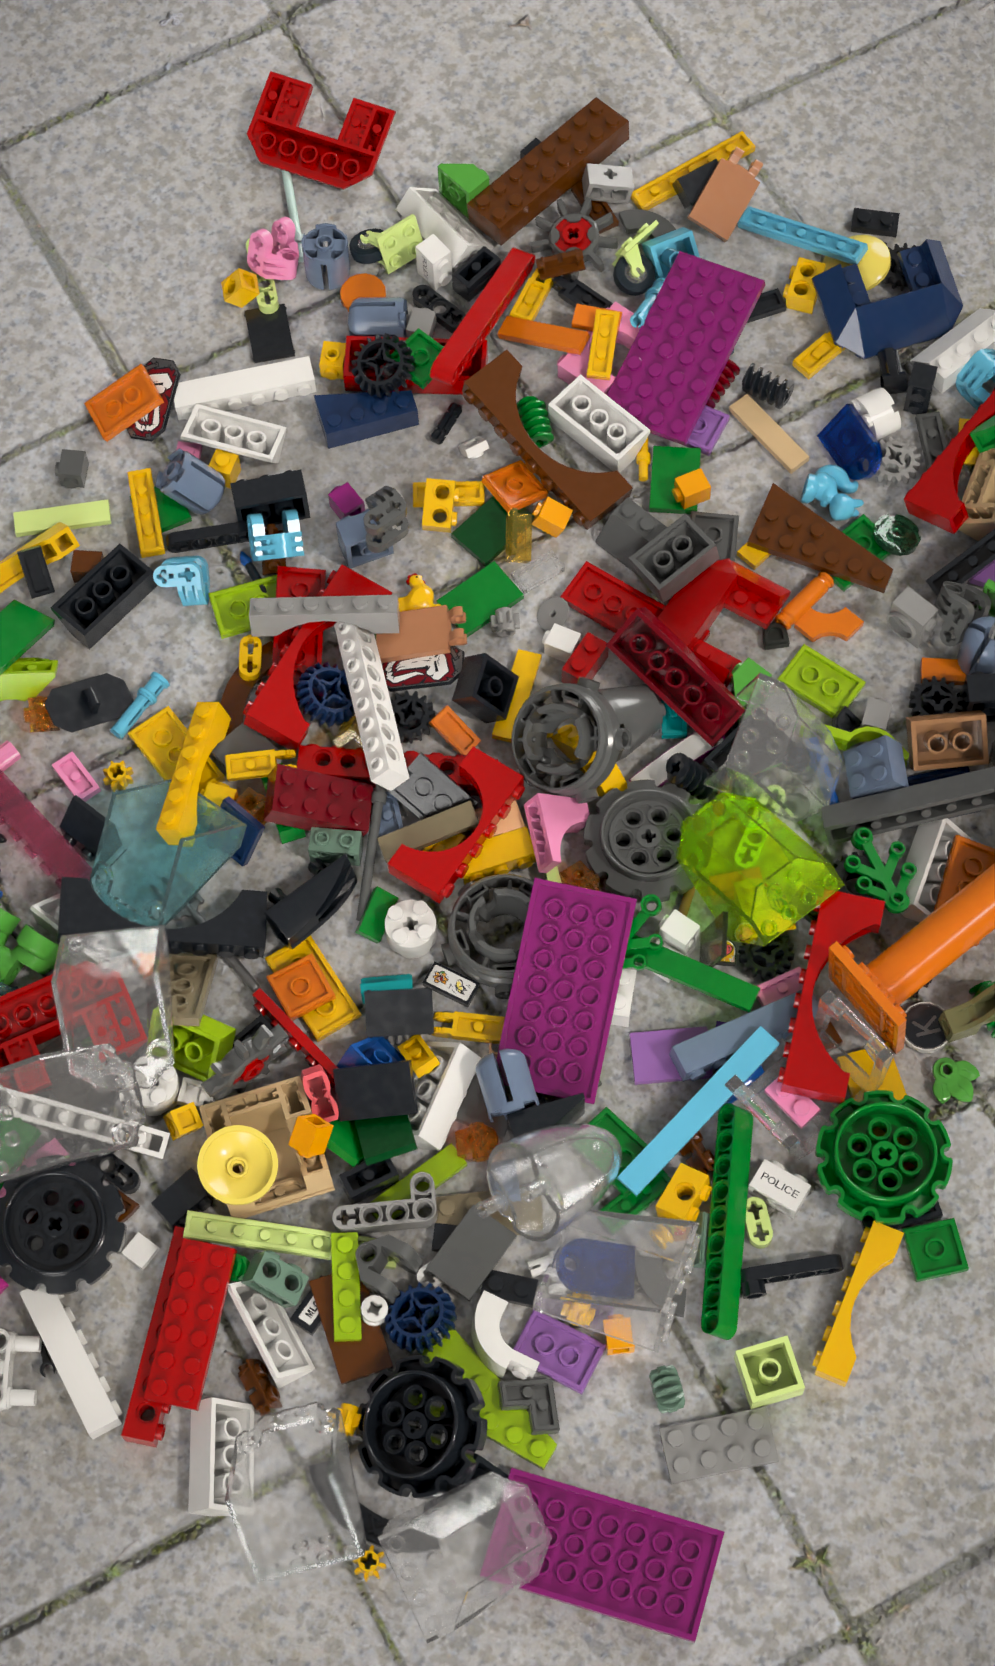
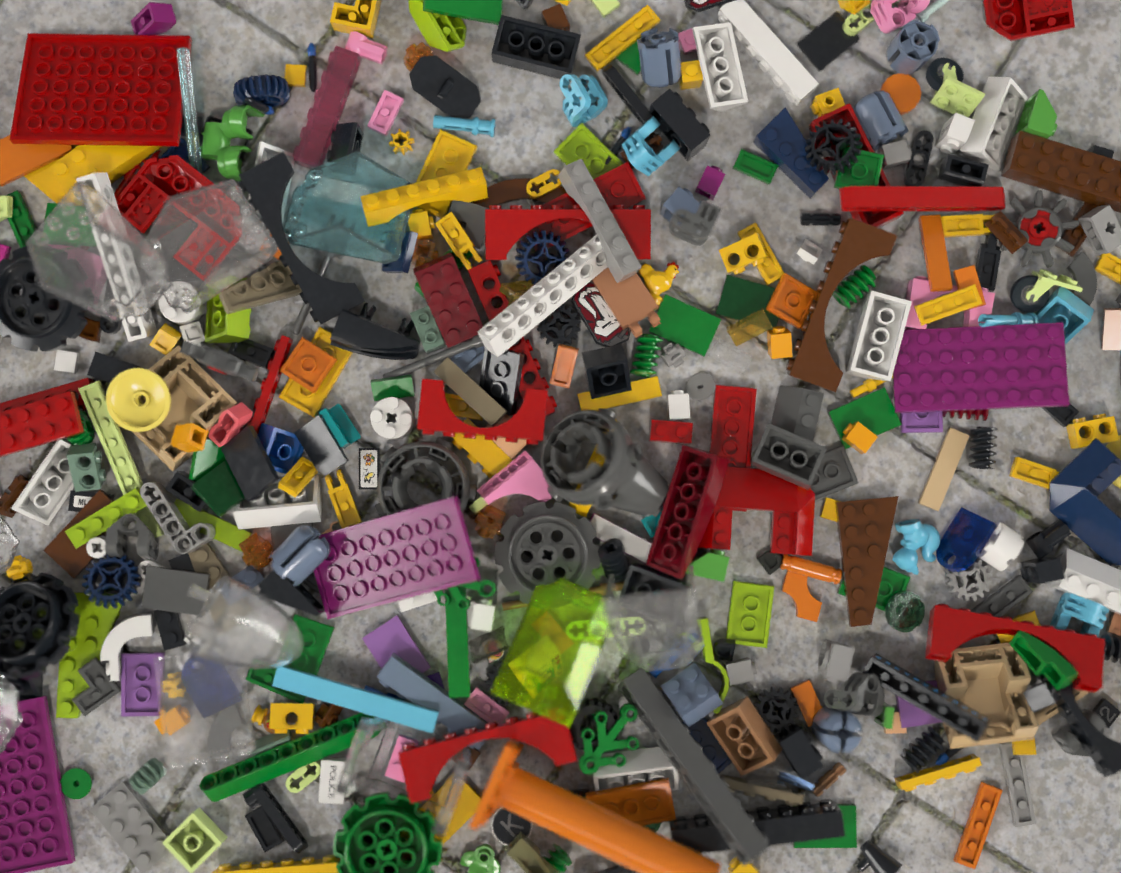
camera: 55 degrees right, 20 degrees up
none -> green piece [61,768,92,800]
none -> black tile [245,806,285,852]
none -> green piece [630,333,663,378]
none -> green tile [732,149,779,185]

